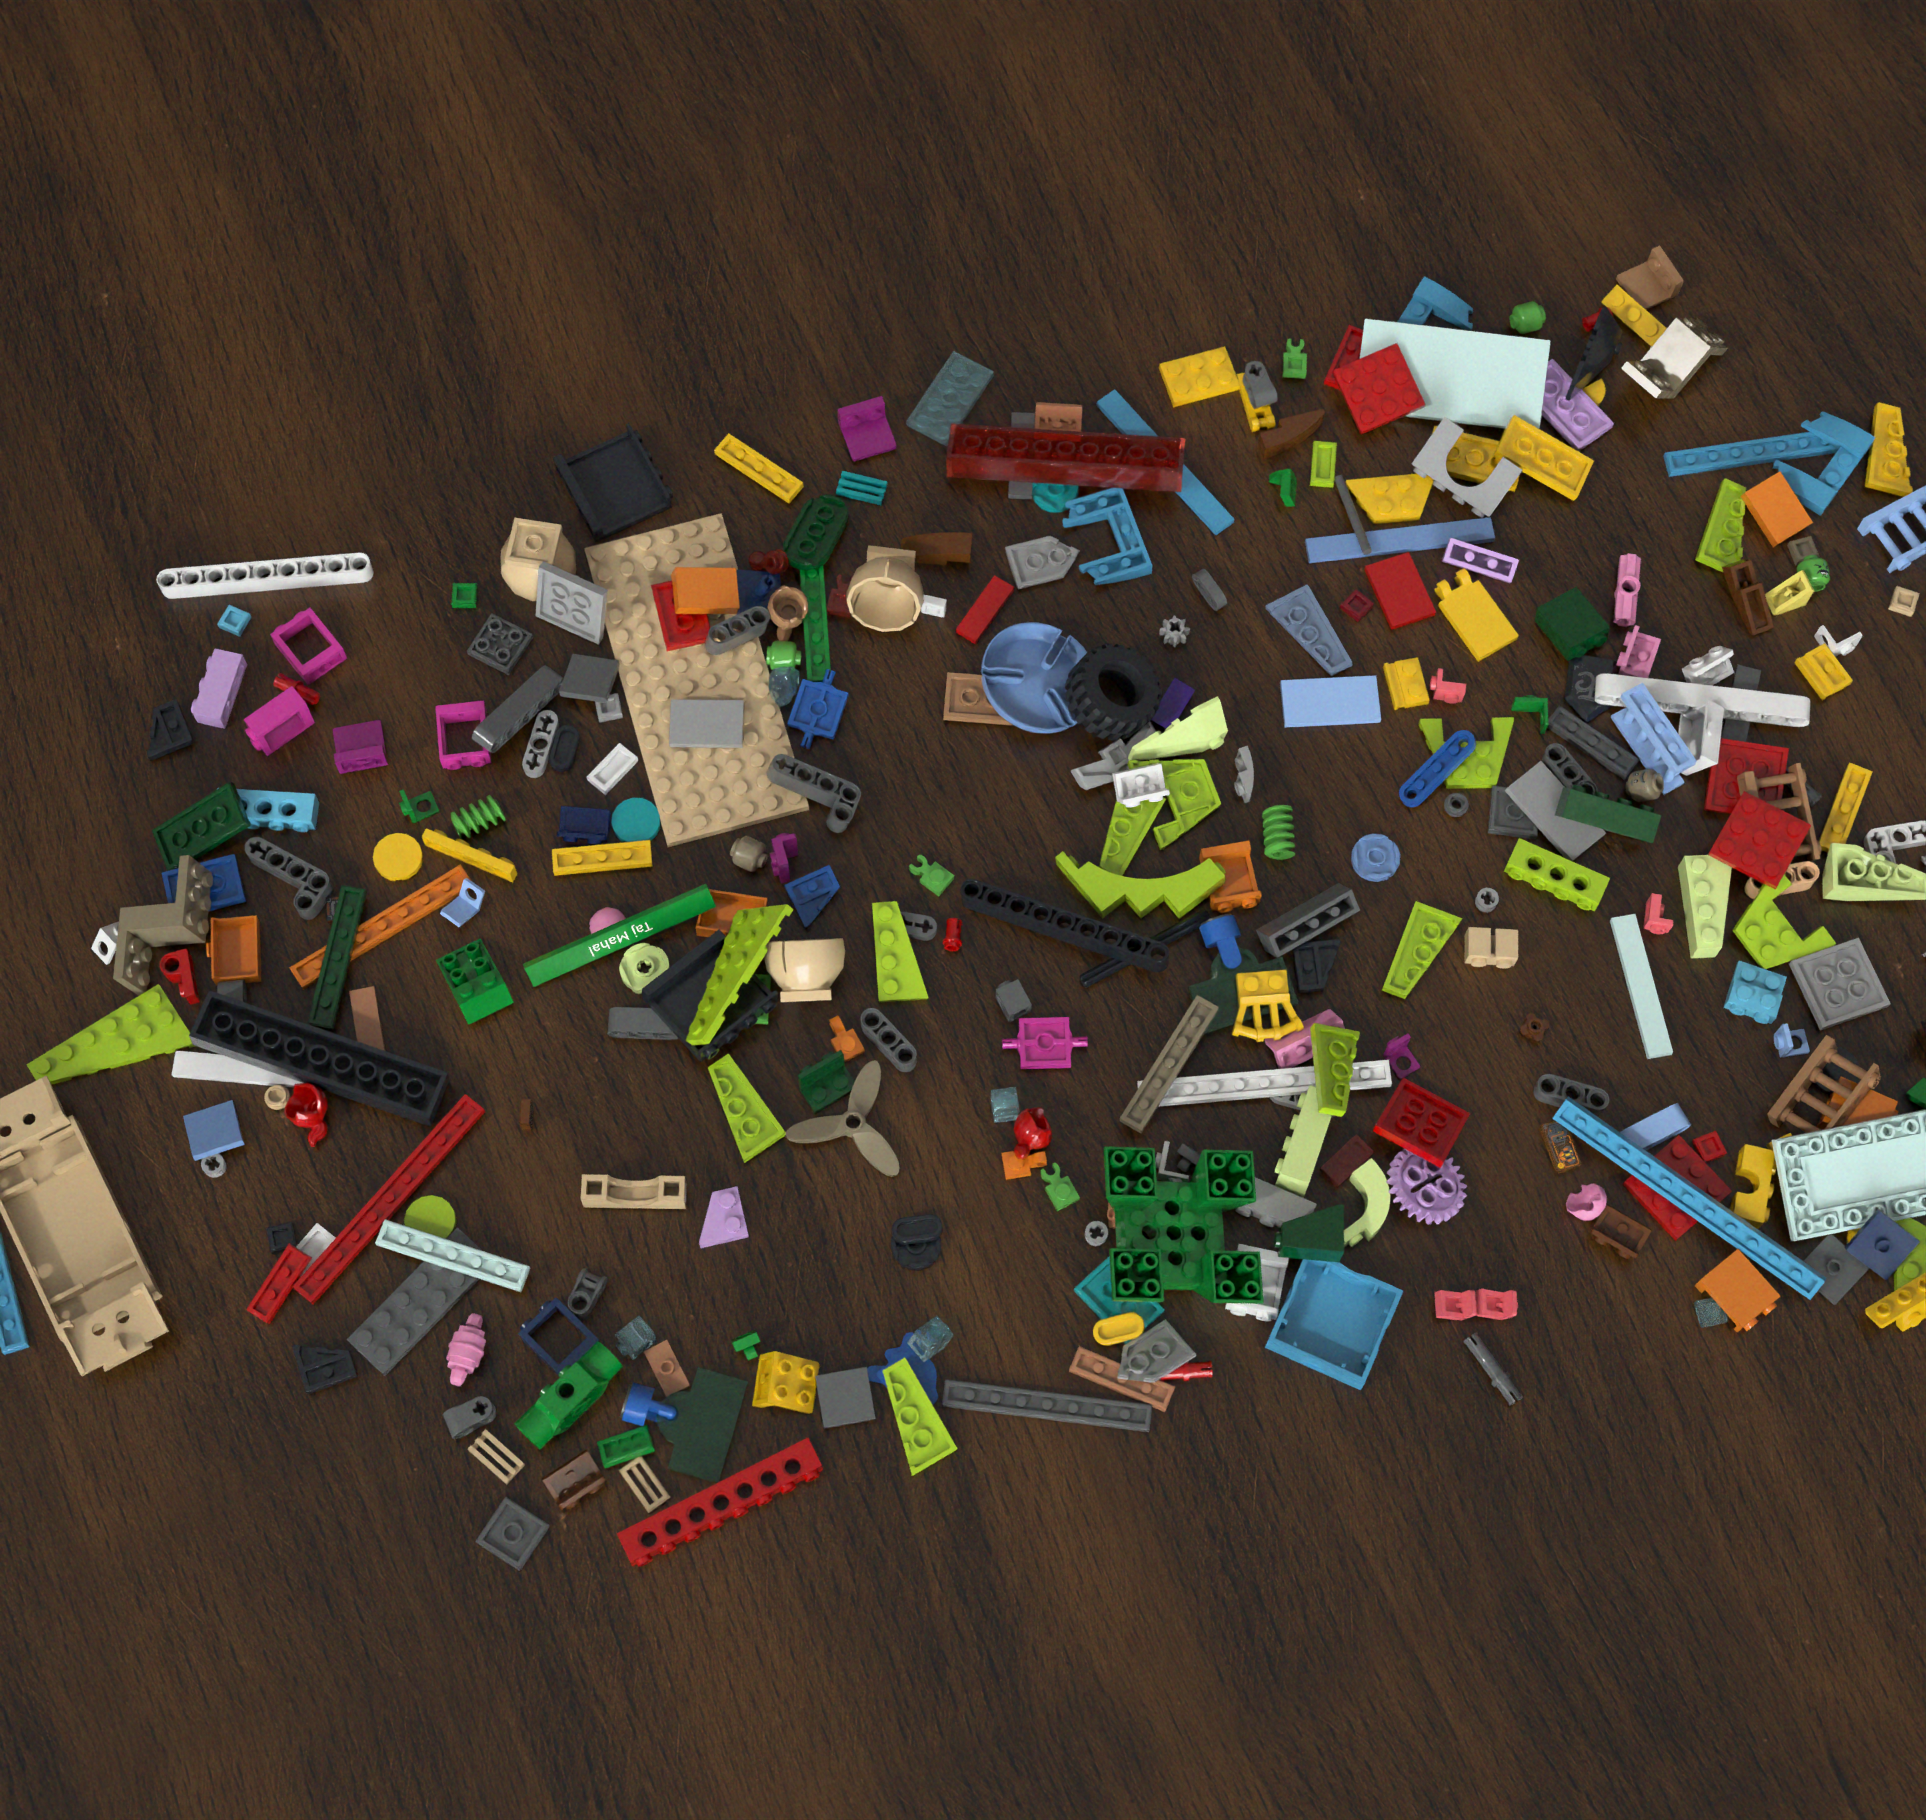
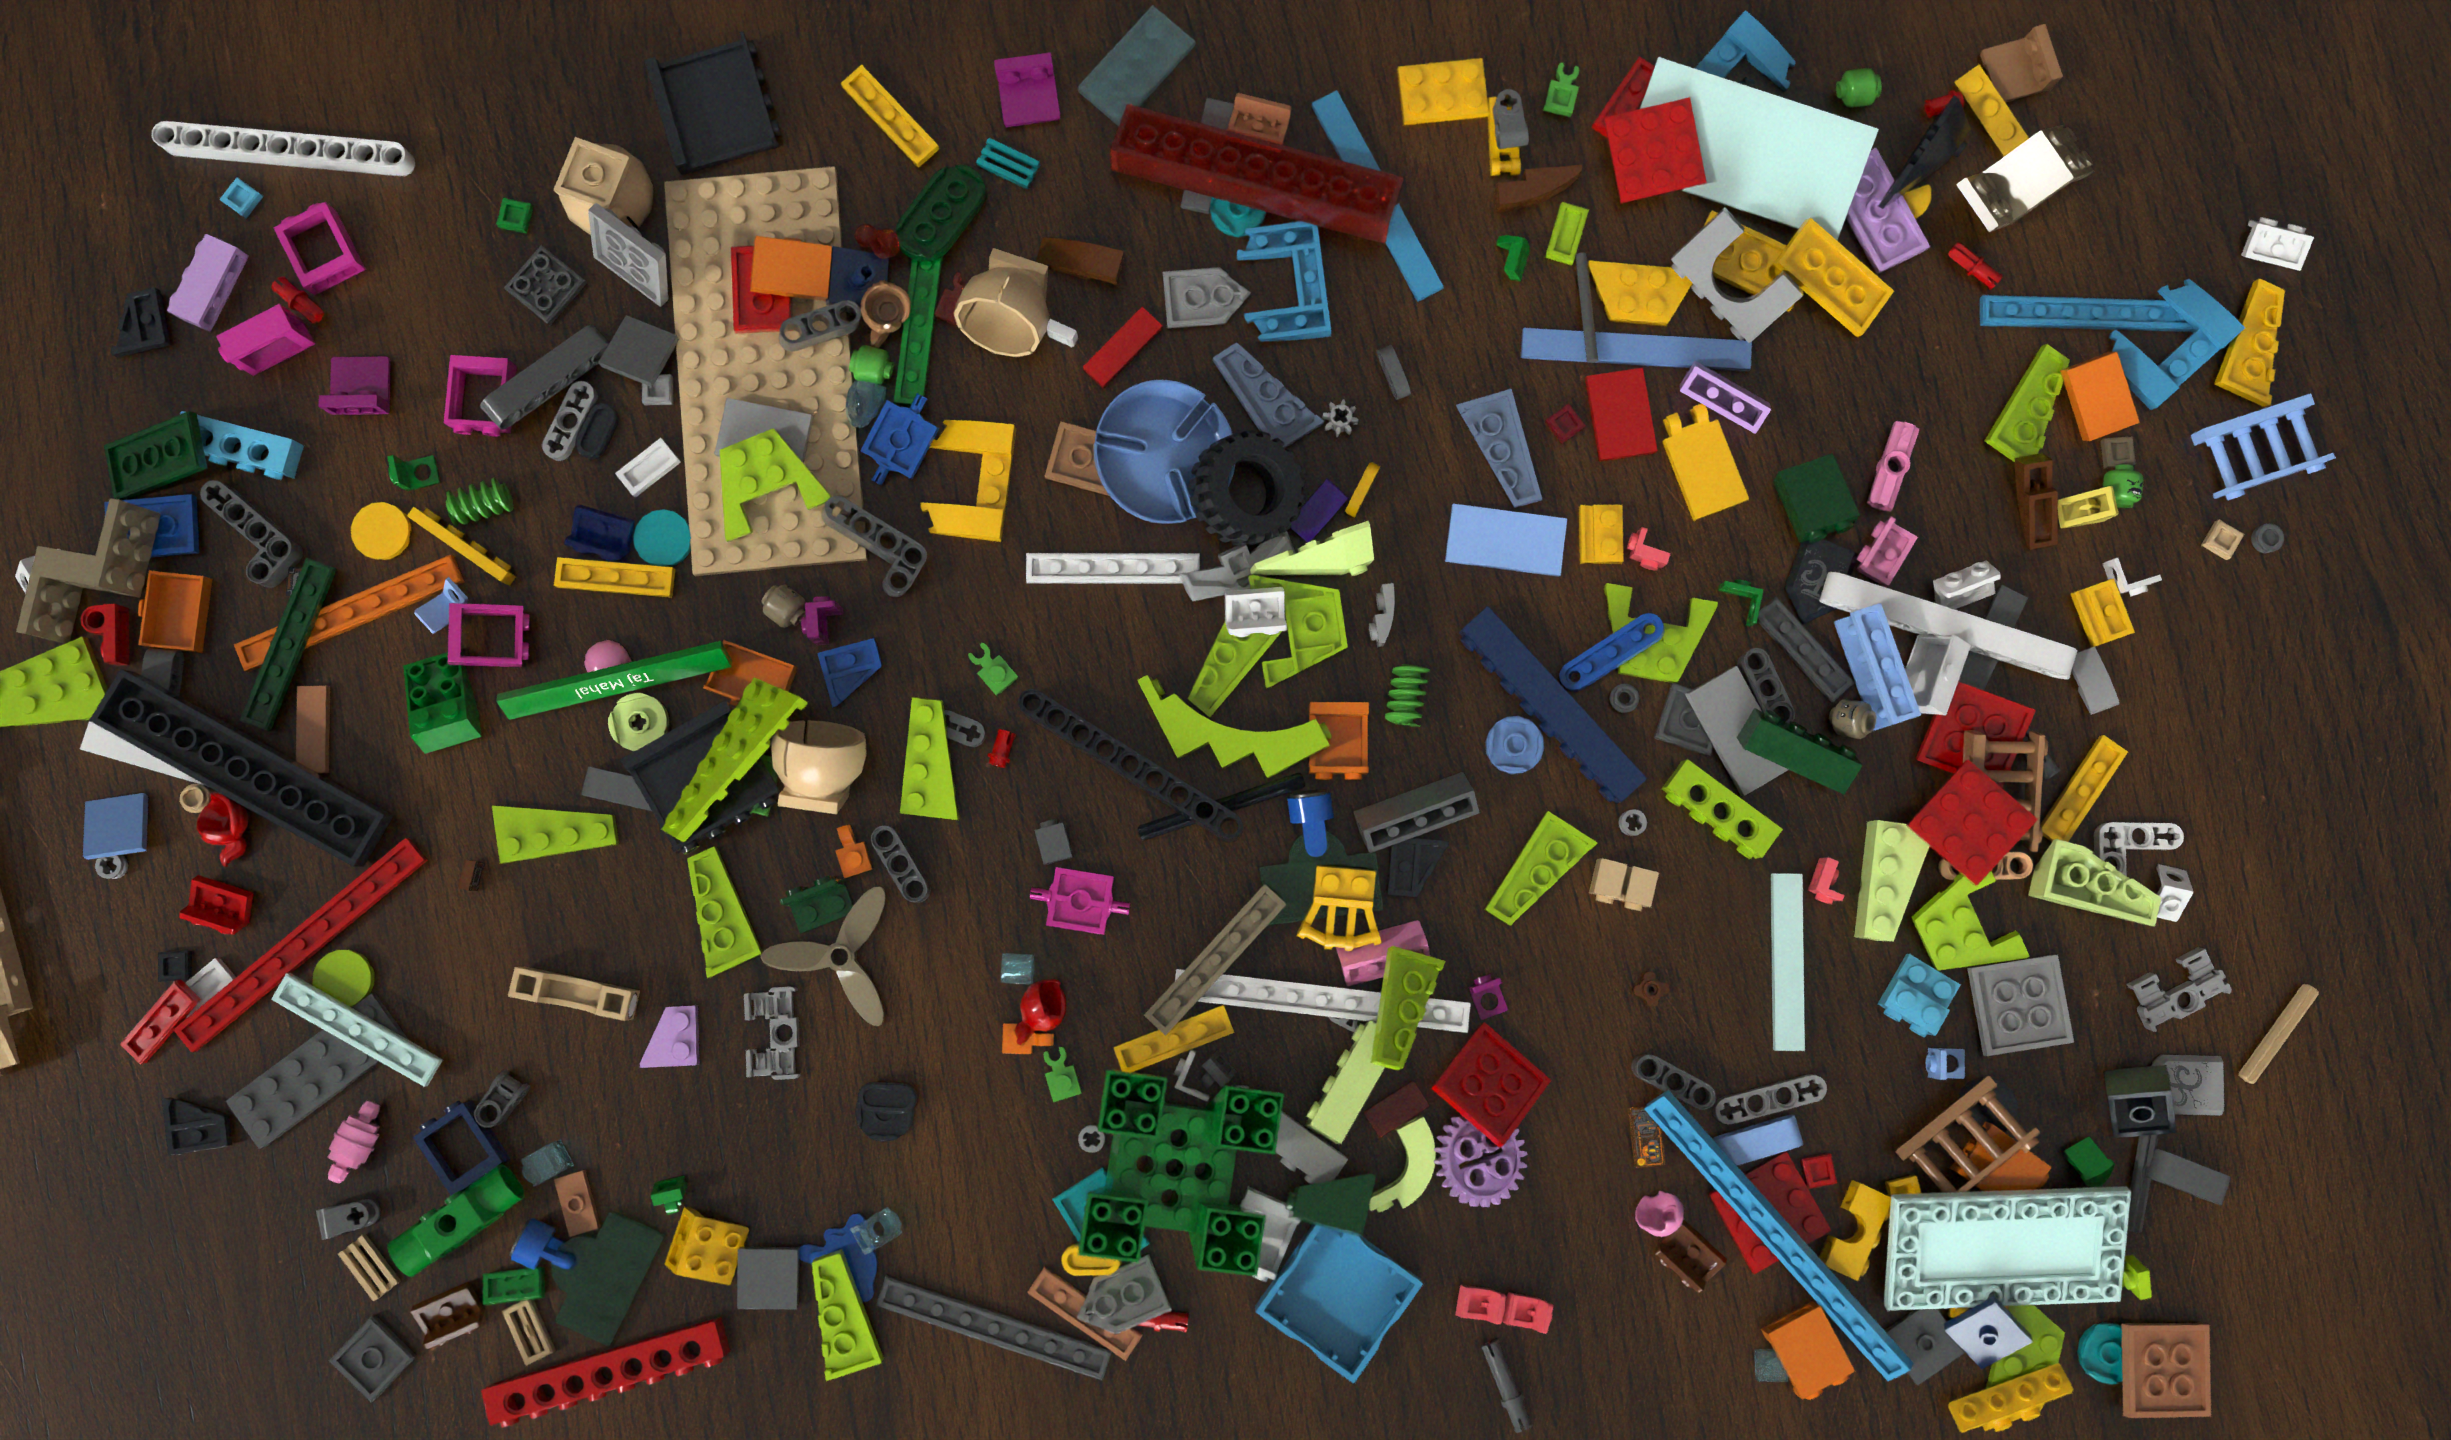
camera: 10 degrees right, 15 degrees up
none -> red bracket [179,875,253,935]
none -> dark pink window [448,603,529,667]
none -> lime wing [492,806,619,864]
none -> lime wing [719,428,832,542]
none -> light grey piece [744,986,801,1080]
none -> yellow wedge [921,420,1016,542]
none -> white tile [1026,553,1200,584]
none -> yellow plate [1113,1005,1234,1073]
none -> sand blue wing [1213,342,1324,449]
none -> yellow tile [1345,462,1381,518]
none -> dark blue brick [1459,606,1647,804]
none -> light grey beam [1712,1074,1827,1125]
none -> red axle [1948,242,2003,290]
none -> light grey slope [2071,647,2119,715]
none -> white bracket [2242,217,2314,271]

